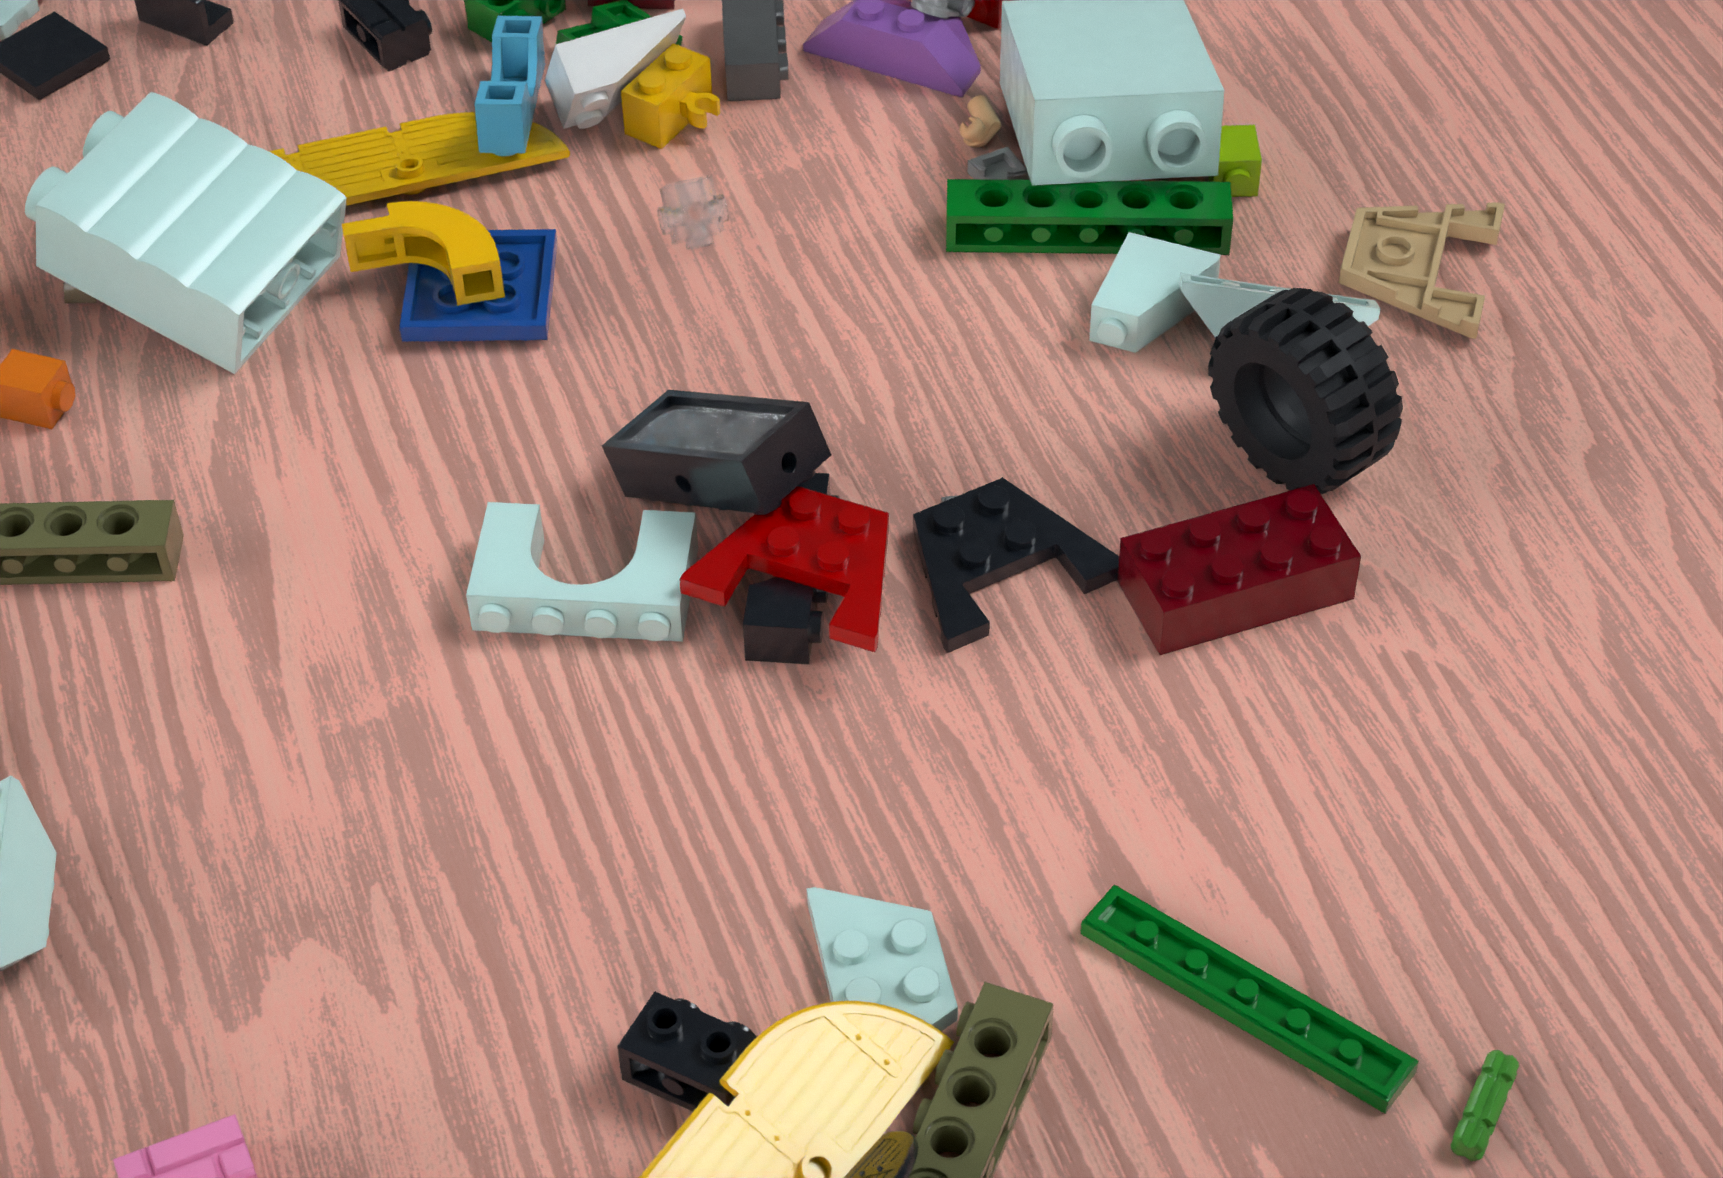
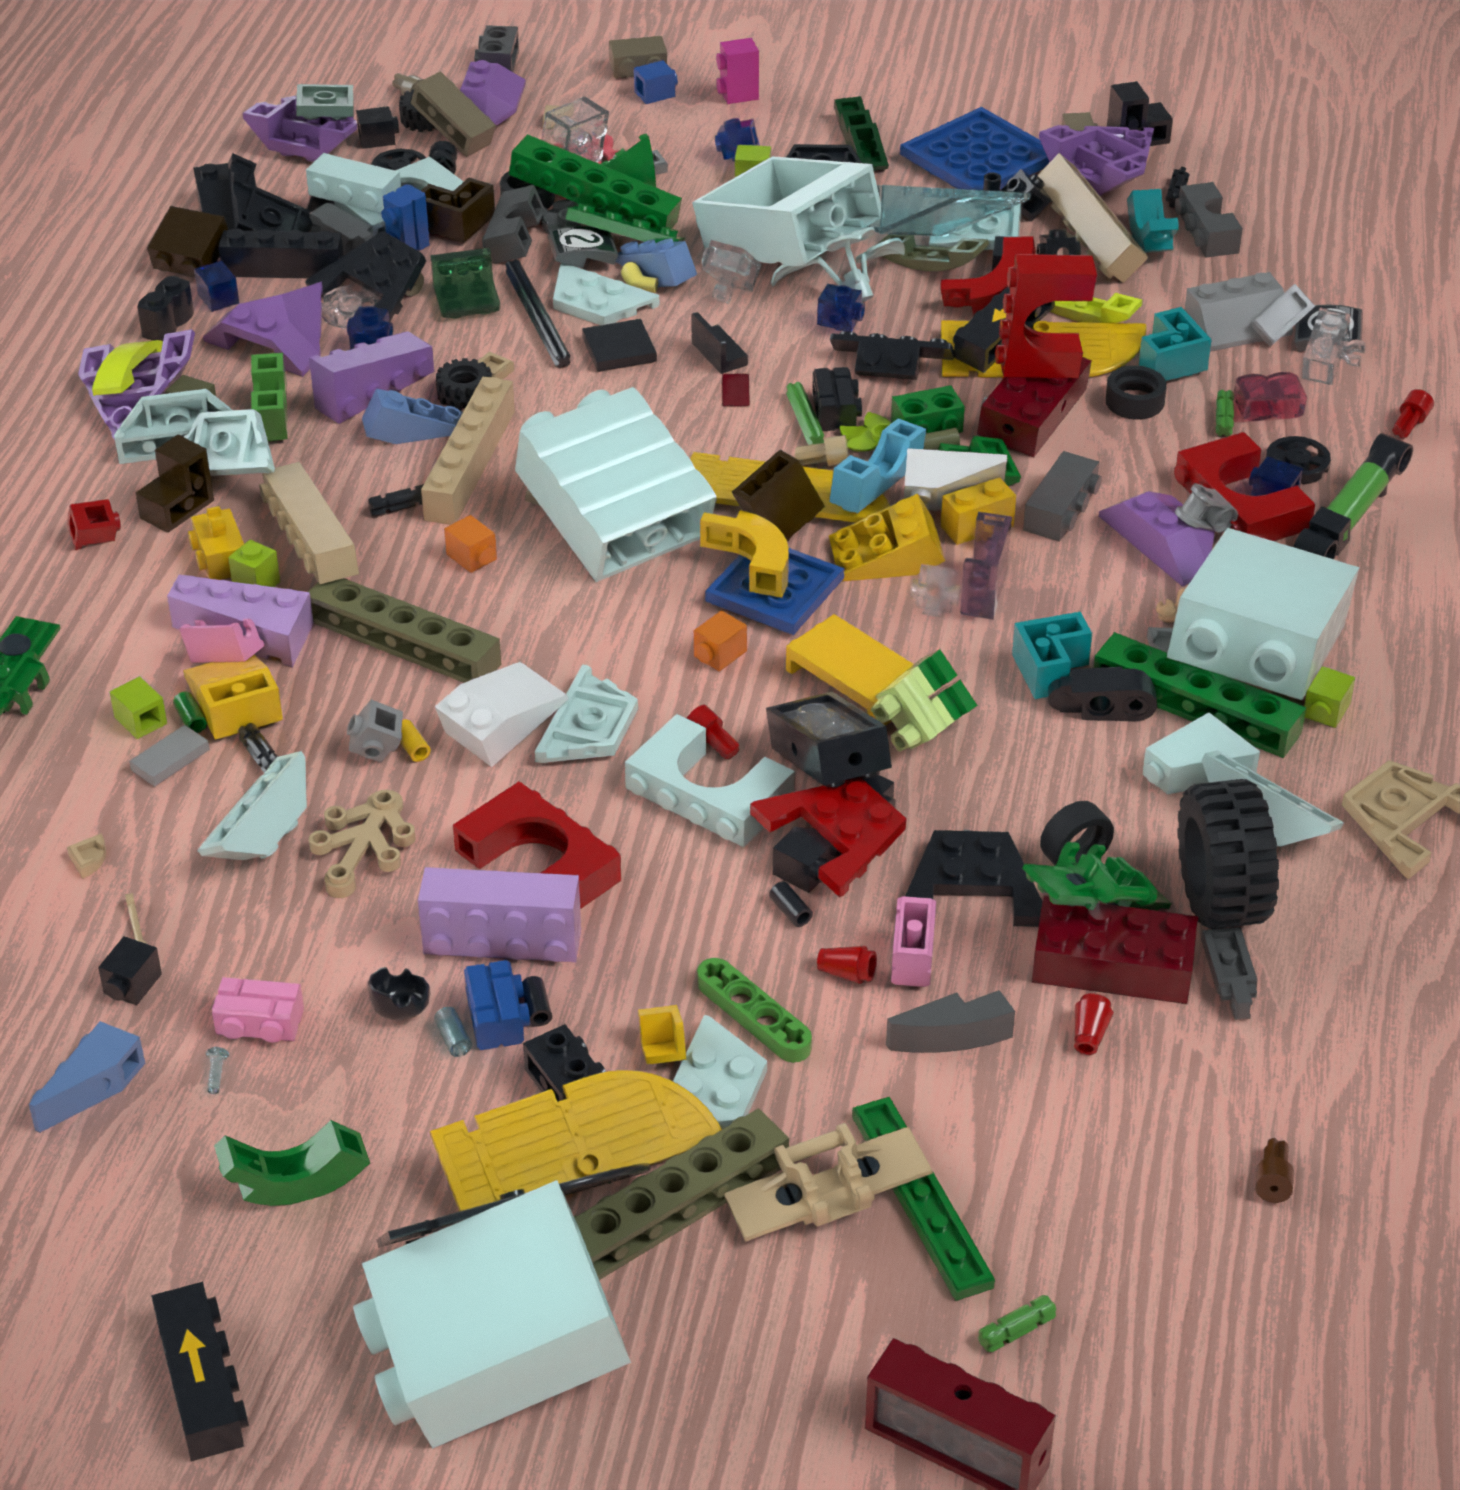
camera: 30 degrees right, 5 degrees down
none -> tan plant [309,790,416,898]
none -> light grey brick [347,700,403,763]
none -> black hair [368,967,431,1020]
none -> yellow piece [400,719,431,762]
none -> lavender brick [418,867,581,962]
none -> clear light blue piece [434,1007,472,1057]
none -> white slope [435,662,569,767]
none -> red arch [453,781,622,909]
none -> blue brick [464,960,530,1050]
none -> black piece [522,976,553,1026]
none -> light aqua wing [535,664,638,763]
none -> yellow panel [638,1005,687,1064]
none -> red piece [686,704,740,760]
none -> orange brick [693,610,747,672]
none -> bright green beam [697,958,812,1063]
none -> dark red sticker [722,374,750,406]
none -> tan piece [724,1123,932,1242]
none -> dark brown brick [732,449,826,542]
none -> black piece [769,881,813,927]
none -> bright green axle [786,382,824,445]
none -> yellow panel [786,614,914,725]
none -> tan piece [795,435,849,466]
none -> red cone [817,946,877,984]
none -> yellow slope [828,493,945,582]
none -> lime plate [840,412,891,452]
none -> yellowish green hips [871,649,978,751]
none -> dark grey slope [886,990,1015,1053]
none -> bright pink brick [891,896,936,987]
none -> olive piece [923,428,960,450]
none -> panel [960,512,1012,620]
none -> teal brick [1012,611,1092,699]
none -> green piece [1022,842,1172,911]
none -> black tyre [1040,801,1114,866]
none -> black piece [1047,667,1157,722]
none -> red cone [1074,993,1114,1055]
none -> dark grey hinge [1201,927,1258,1020]
none -> reddish brown piece [1255,1138,1294,1203]

